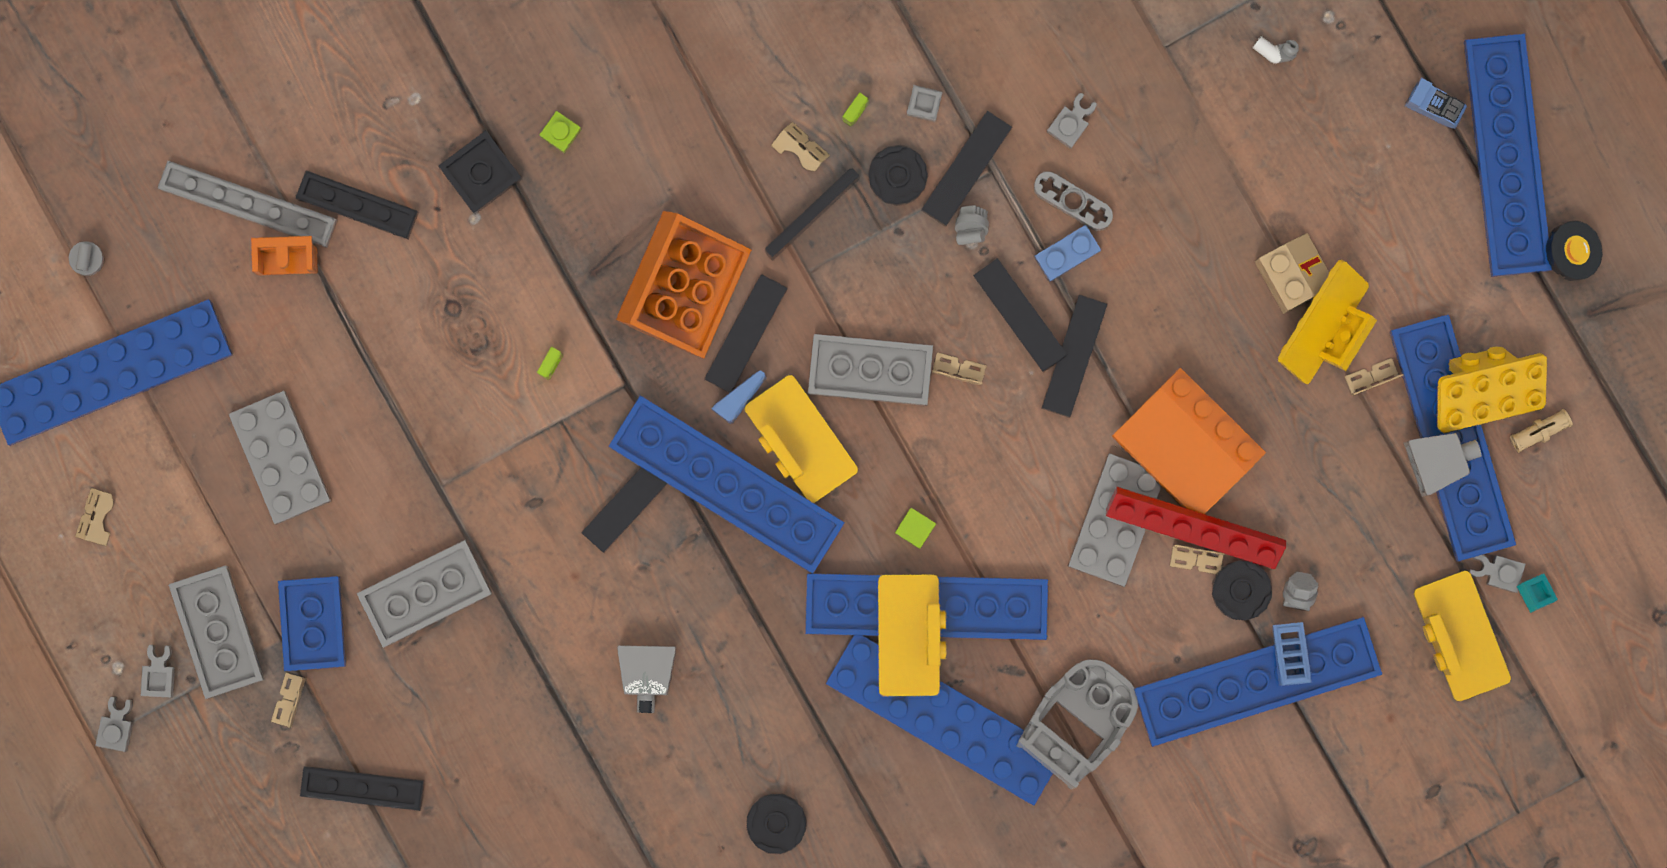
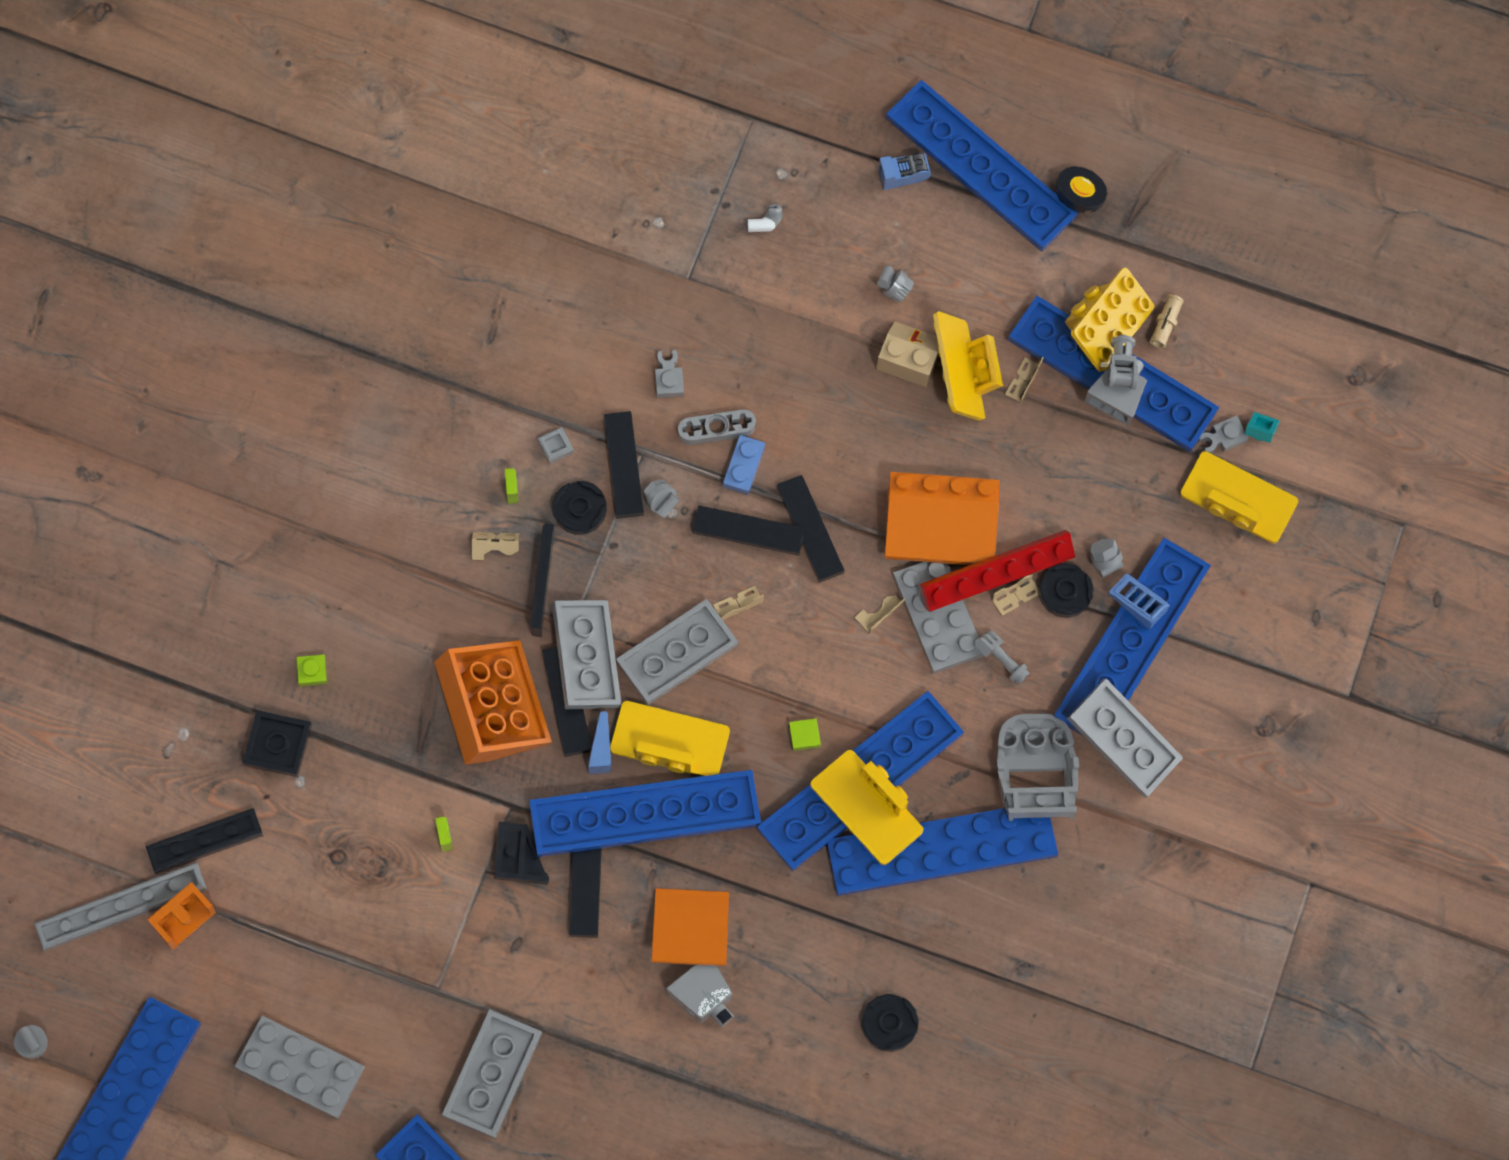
camera: 45 degrees left, 15 degrees down
none -> black wing [493,822,549,885]
none -> light grey plate [552,600,621,709]
none -> orange piece [652,888,729,966]
none -> tan piece [854,595,905,634]
none -> light grey piece [877,266,914,303]
none -> light grey hinge [975,630,1030,685]
none -> light grey plate [1066,679,1183,798]
none -> light grey connector [1107,335,1138,390]

